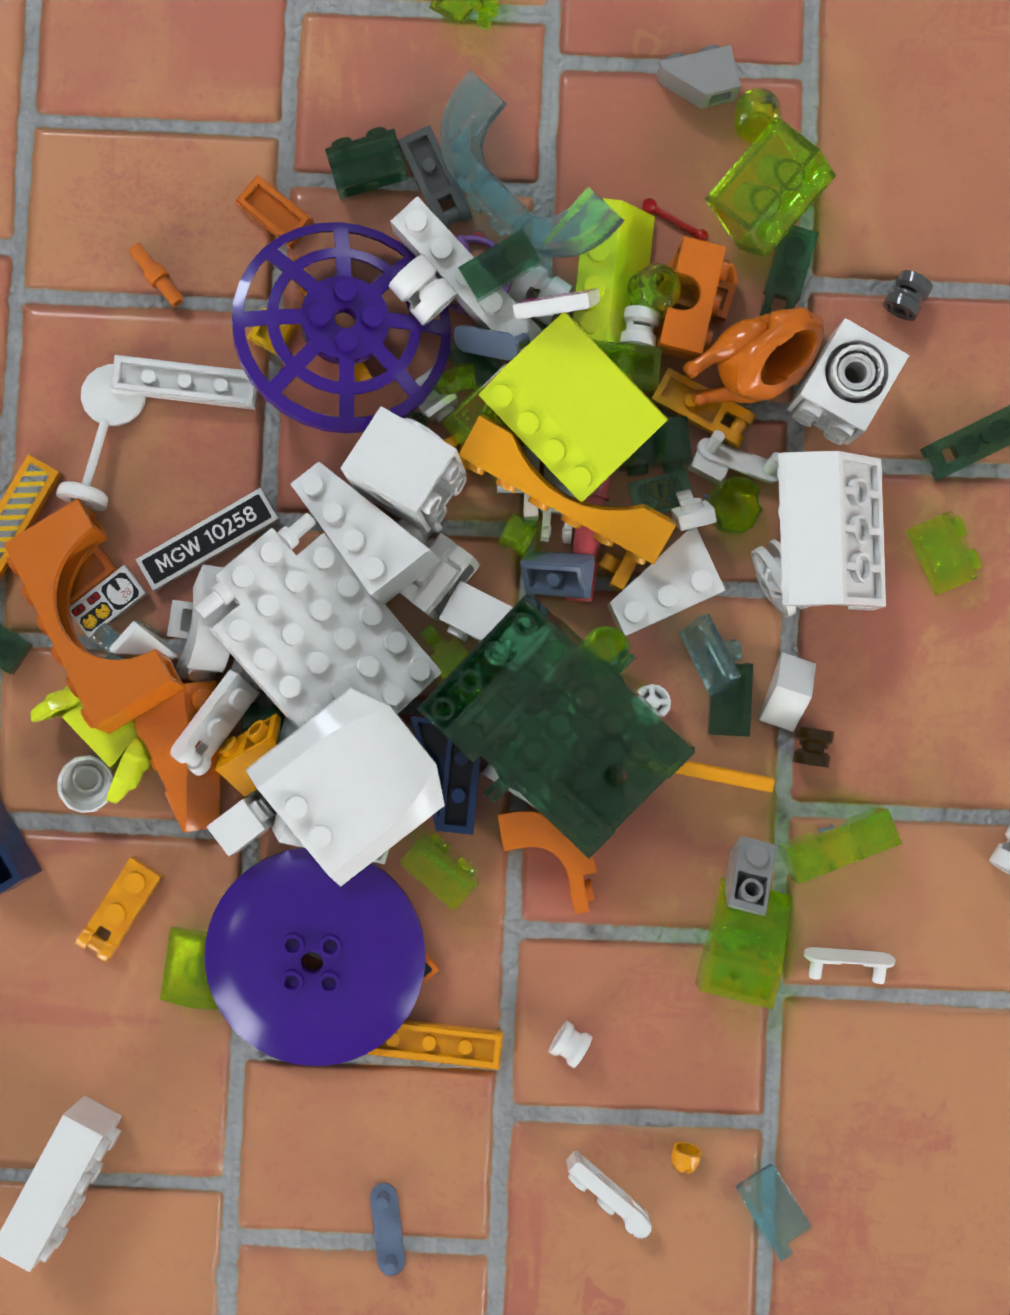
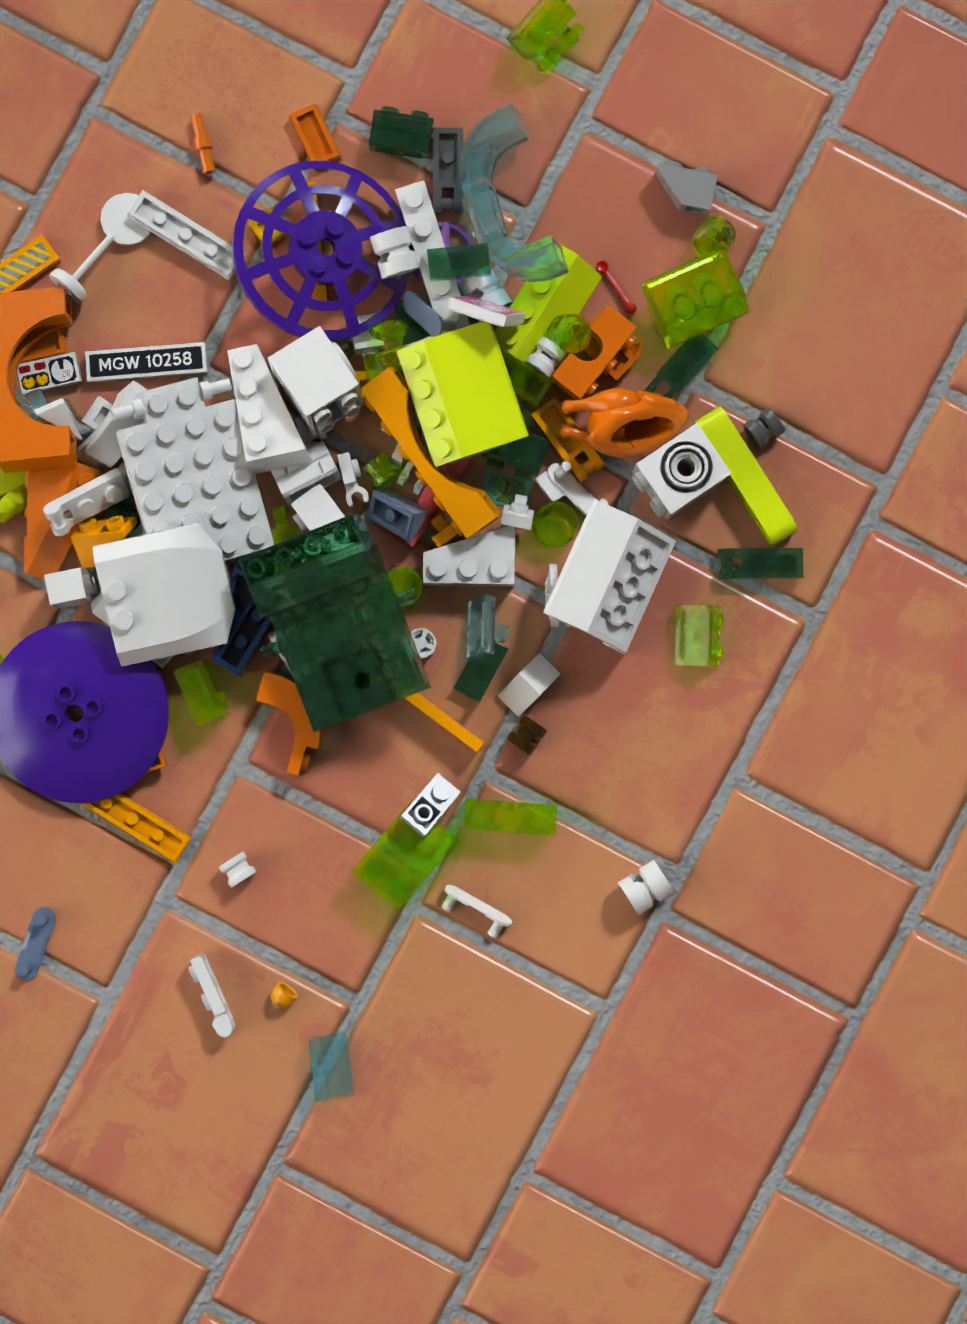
camera: 30 degrees right, 0 degrees up
none -> white plate [337,452,369,507]
none -> neon yellow beam [694,406,798,547]

